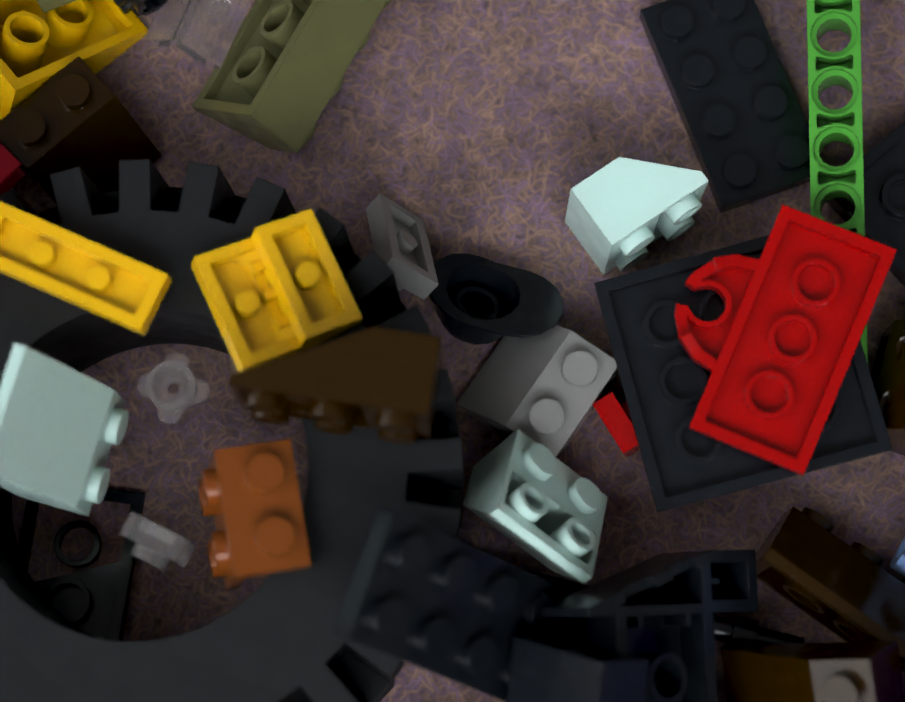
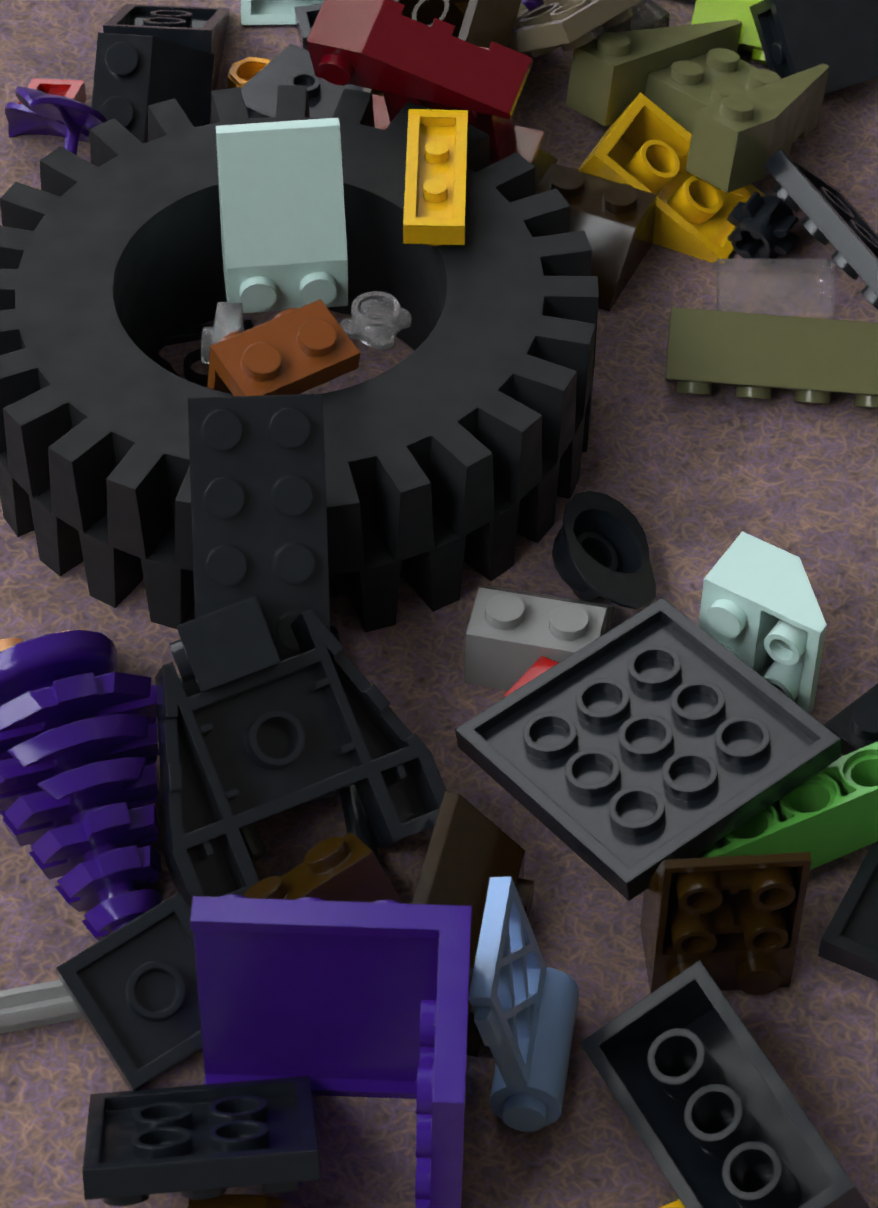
camera: 65 degrees right, 30 degrees down
yellow slope [191,208,362,372] -> none
dark brown slope [228,327,442,445] -> none
light grey plate [366,193,439,300] -> none
light aqua slope [462,429,608,584] -> none
red plate [674,204,897,476] -> none

